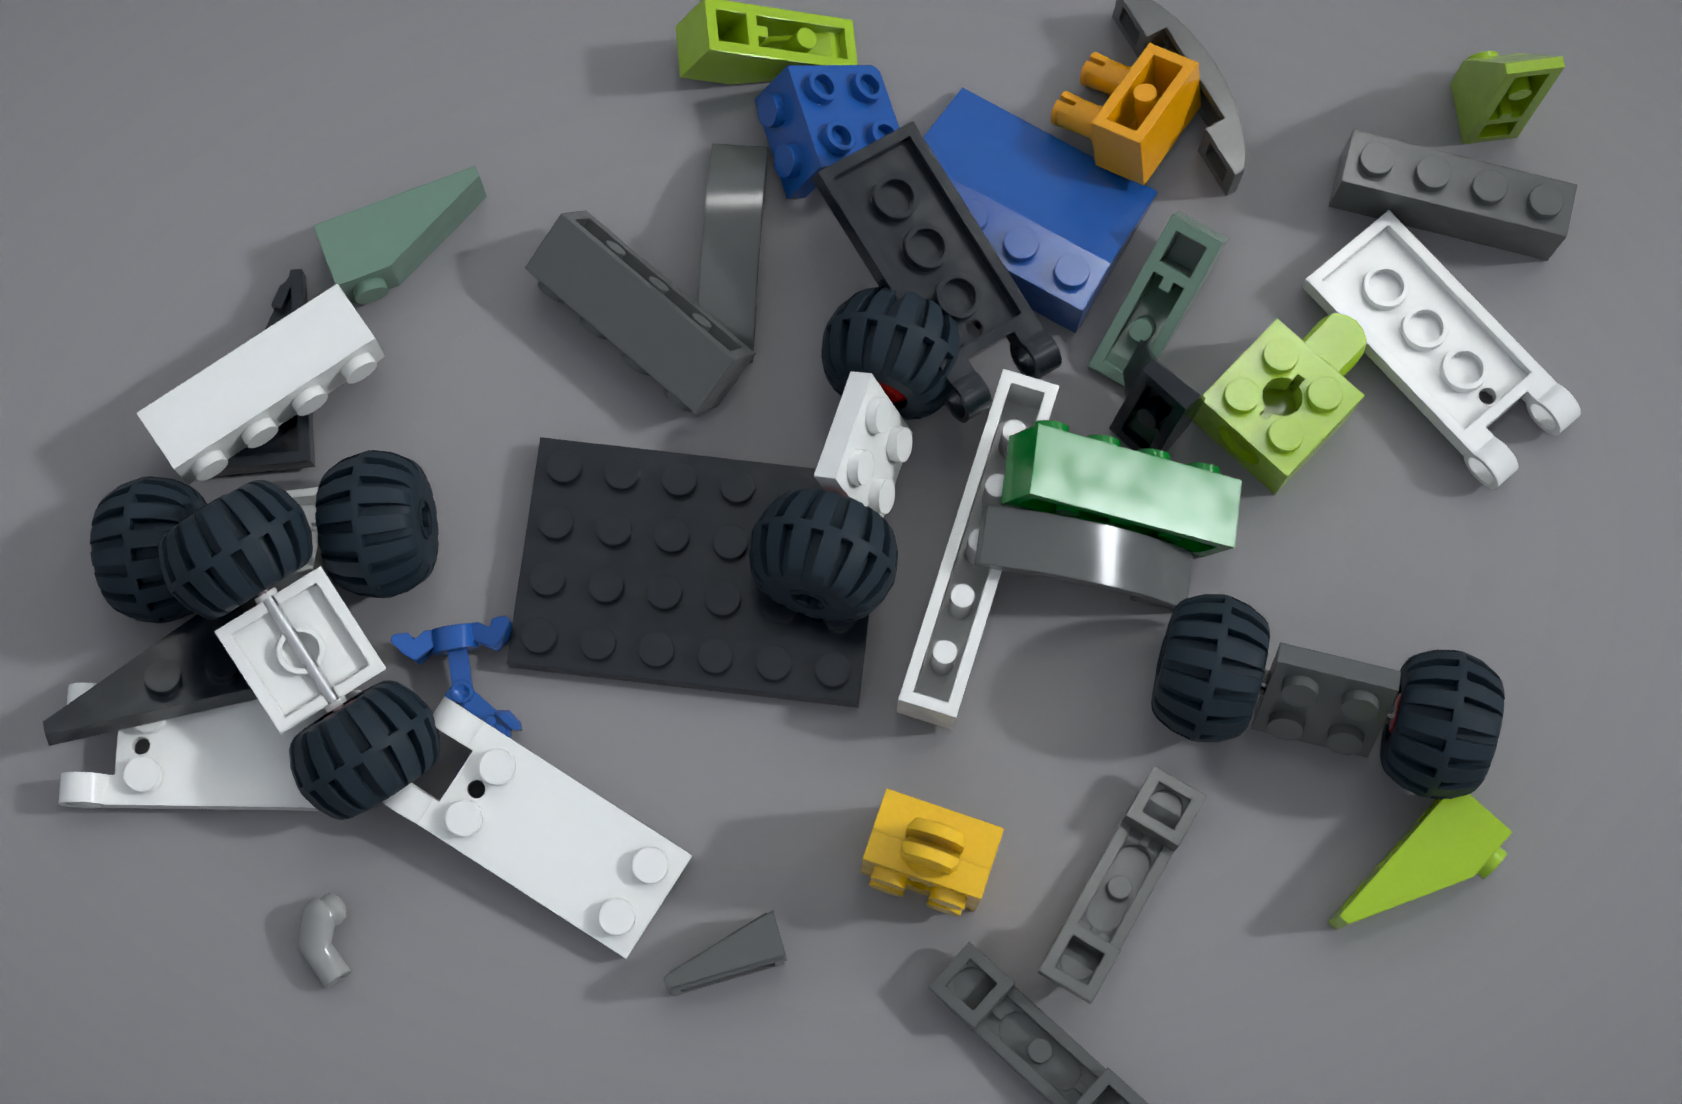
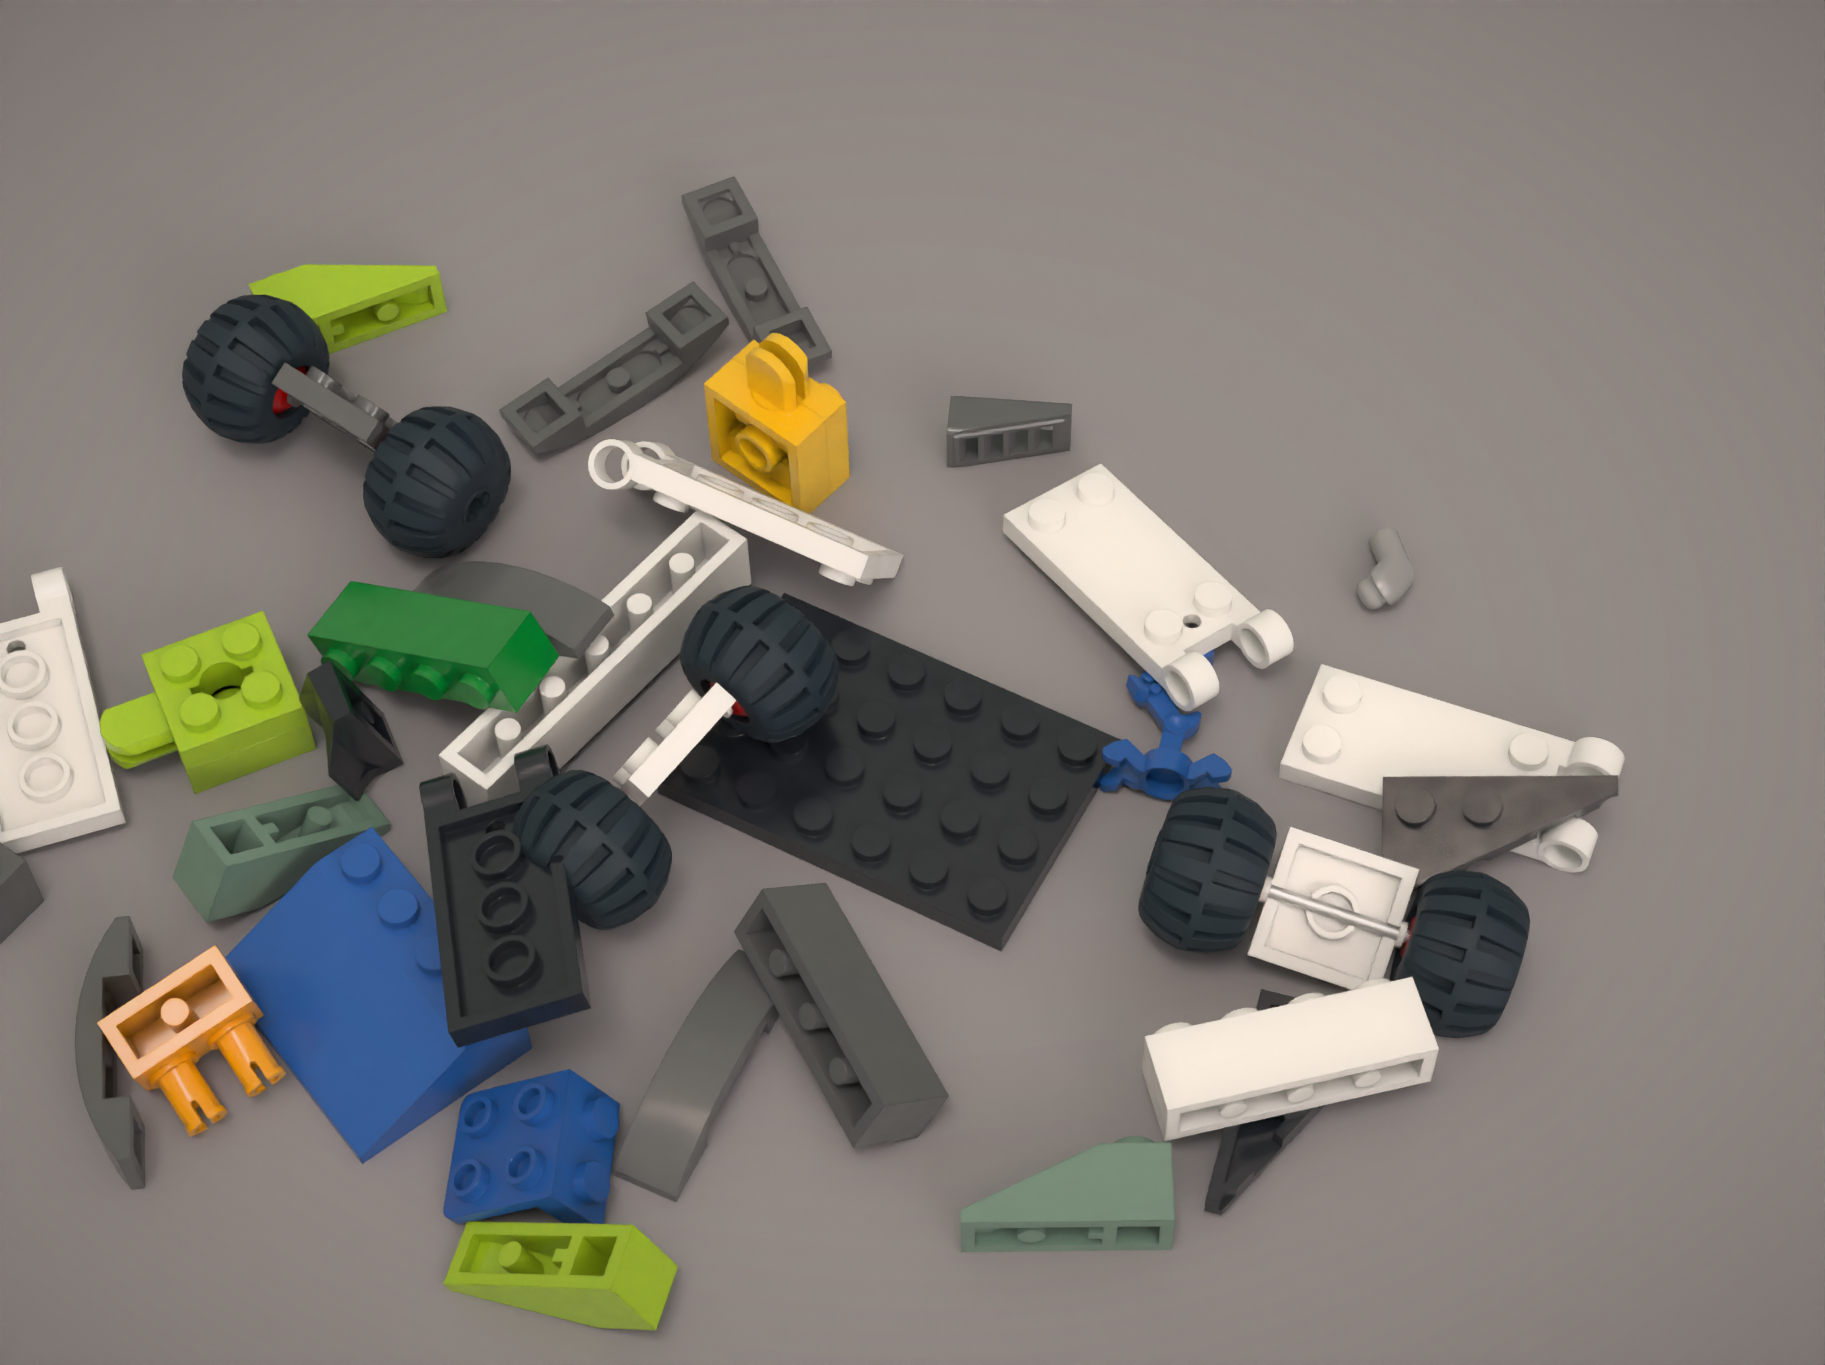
camera: 155 degrees left, 20 degrees down
black plate [158,480,440,820] -> none
none -> white hinge [588,439,904,586]

